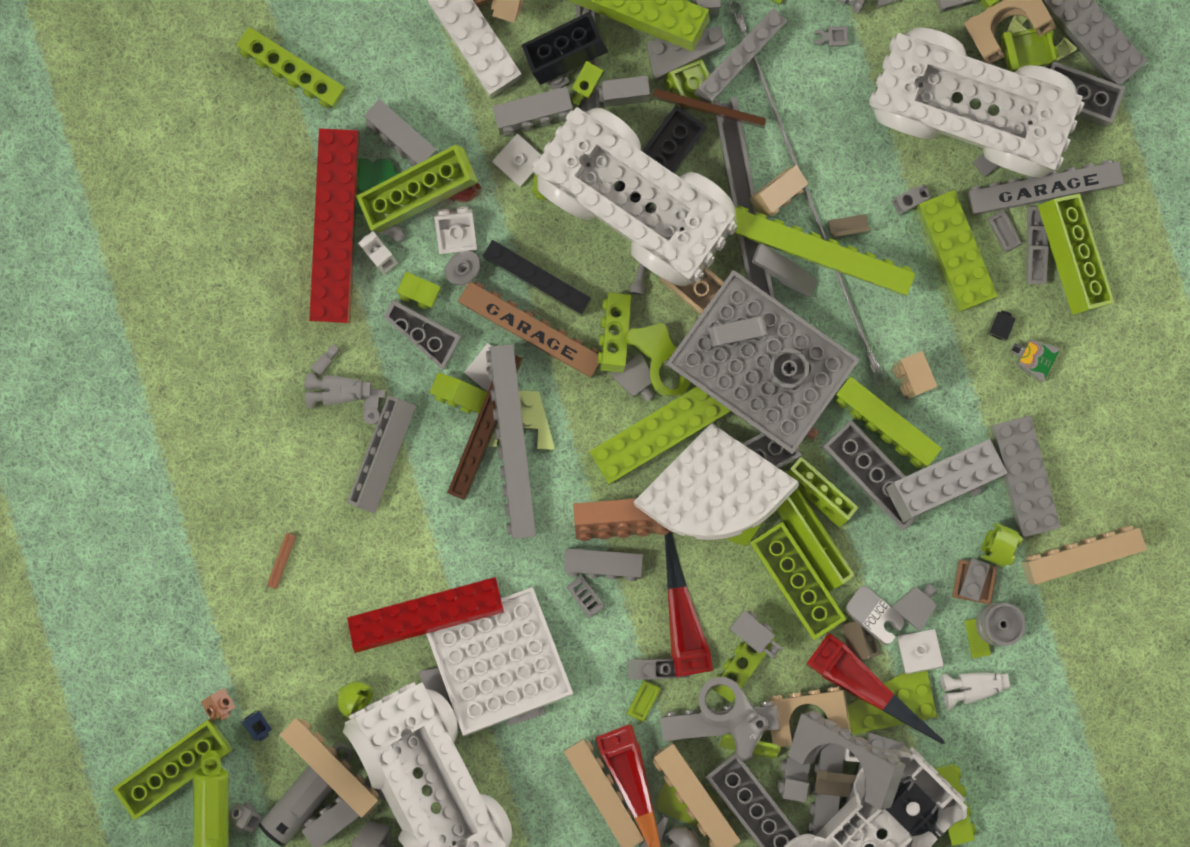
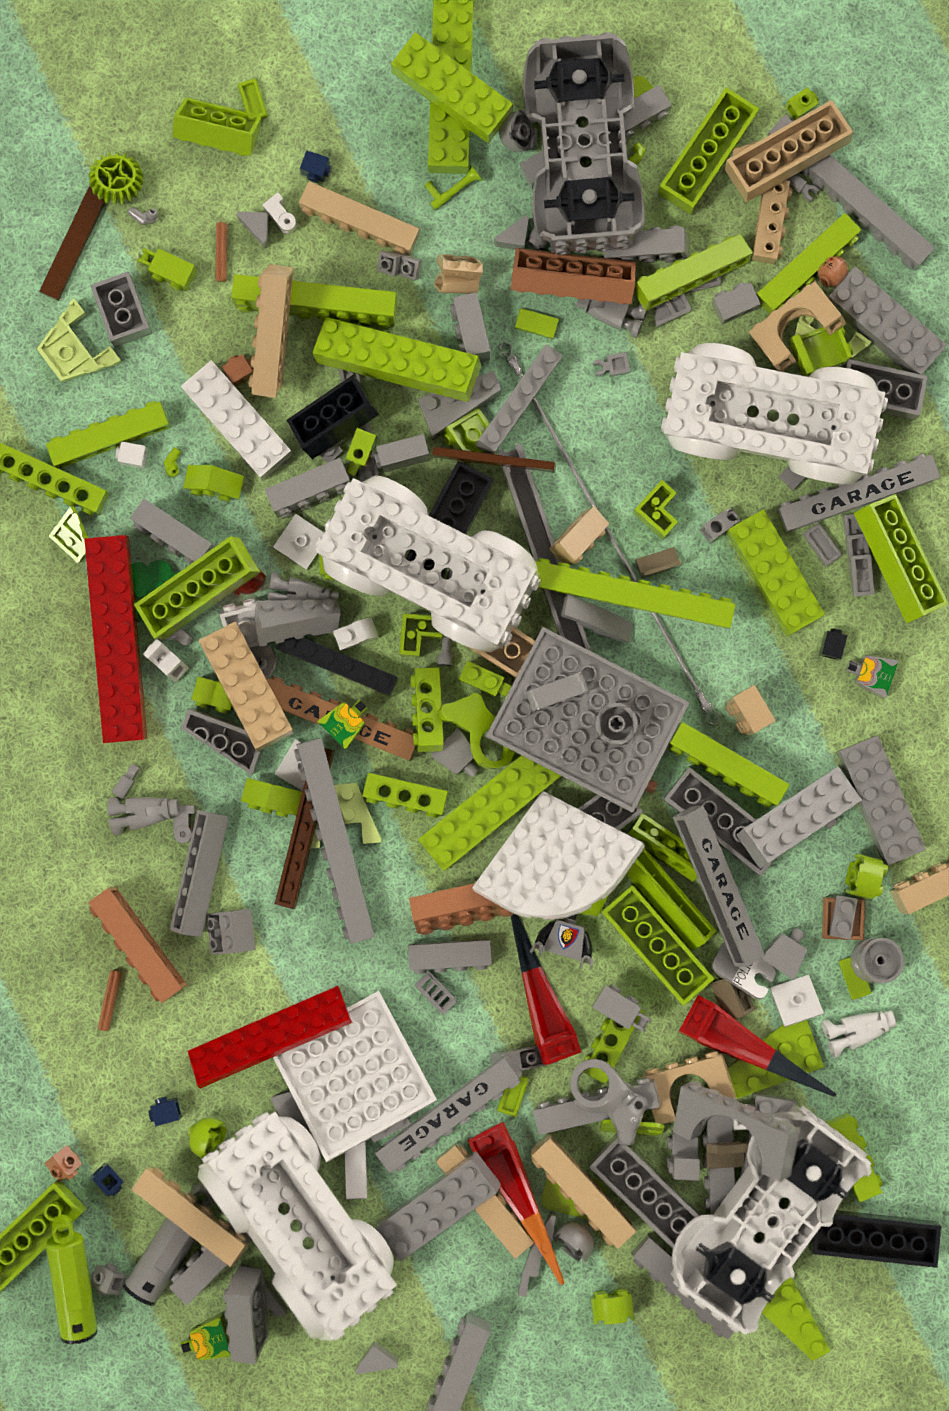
camera: 10 degrees left, 0 degrees up
none -> lime brick [46,401,171,469]
none -> wing [49,506,88,563]
none -> nougat brick [88,886,187,1003]
none -> white brick [116,442,148,469]
none -> dark blue brick [148,1096,182,1127]
none -> lime arm [164,447,182,477]
none -> lime brick [183,465,244,502]
none -> tan brick [199,621,294,752]
none -> light grey slope [206,909,256,955]
none -> light grey wedge [254,599,340,647]
none -> light grey piece [268,572,339,601]
none -> torso [317,699,368,750]
none -> white brick [333,618,379,651]
none -> white slope [345,1141,367,1200]
none -> lime brick [362,773,448,818]
none -> light grey brick [375,1054,522,1173]
none -> light grey brick [375,1151,501,1262]
none -> lime brick [399,613,443,658]
none -> lime brick [459,661,512,698]
none -> torso [530,913,593,970]
none -> lime brick [633,480,678,540]
none -> light grey brick [673,805,765,967]

